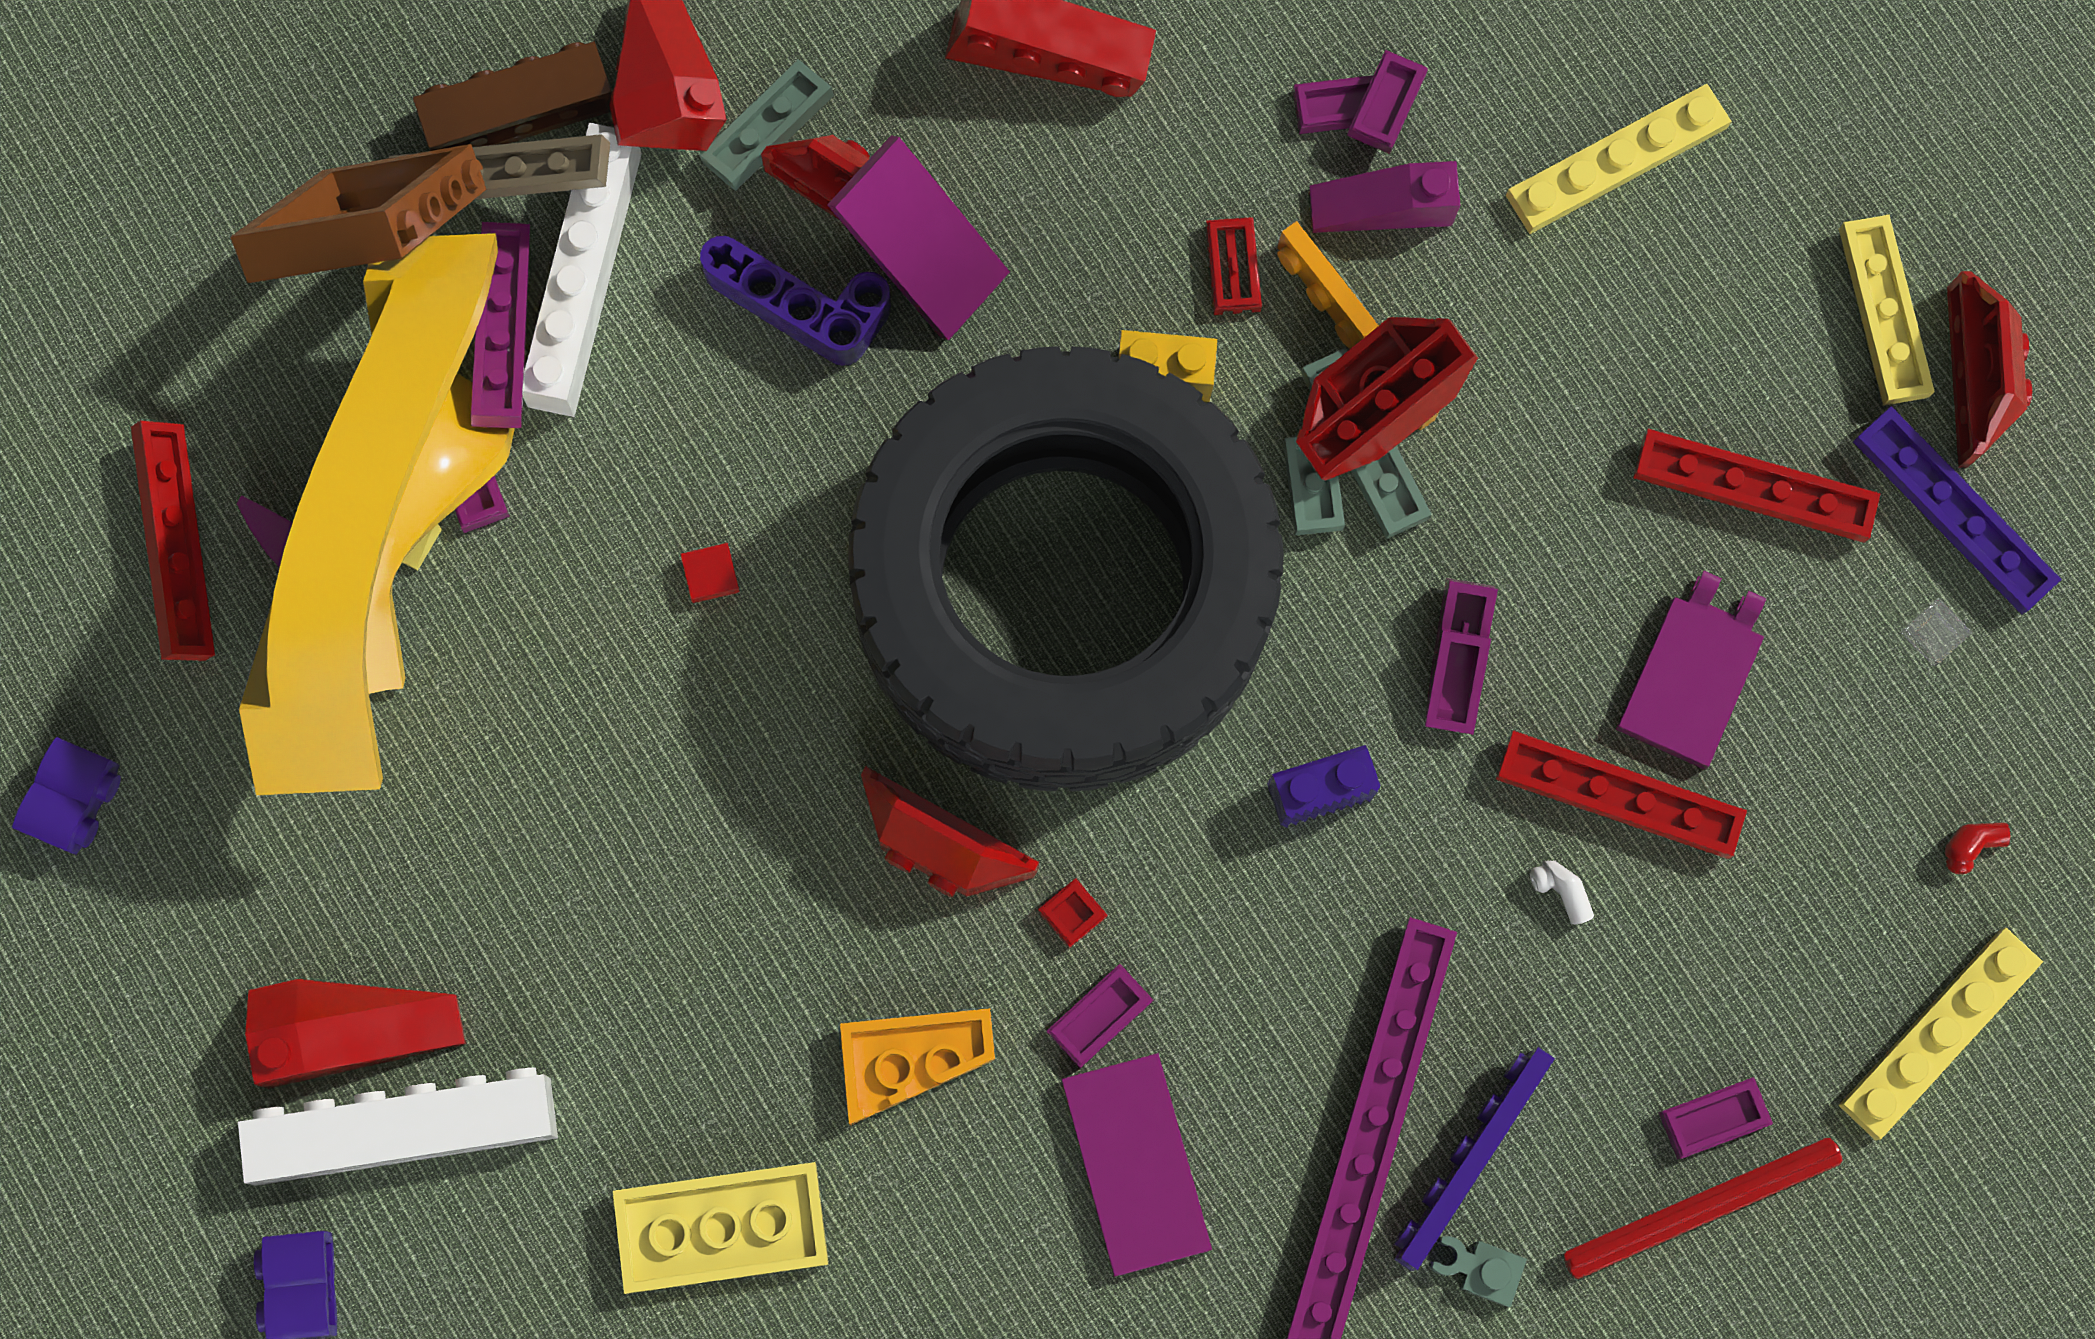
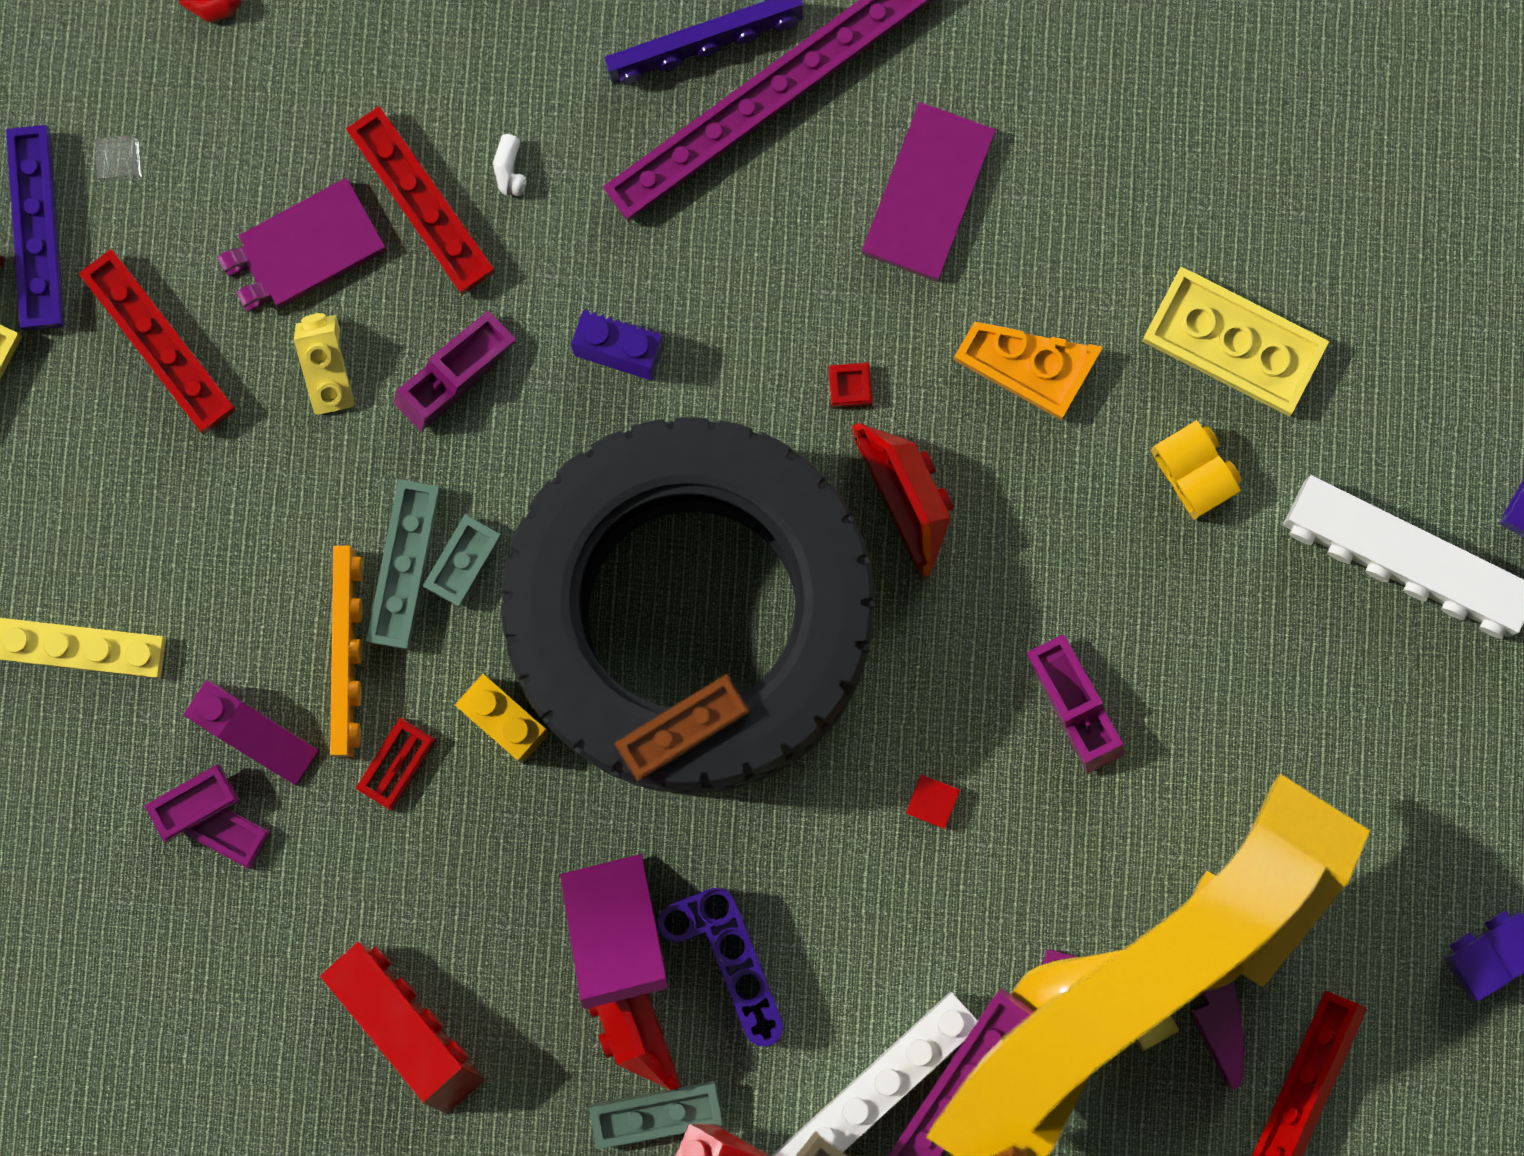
camera: 130 degrees left, 5 degrees up
red wedge [245,979,466,1089] -> none
magenta tile [1046,964,1154,1069] -> none
red wedge [1296,317,1478,481] -> none
none -> light yellow bracket [294,313,354,415]
none -> dark orange tile [614,674,750,781]
none -> magenta slope [1026,634,1125,774]
none -> yellow brick [1151,420,1242,520]

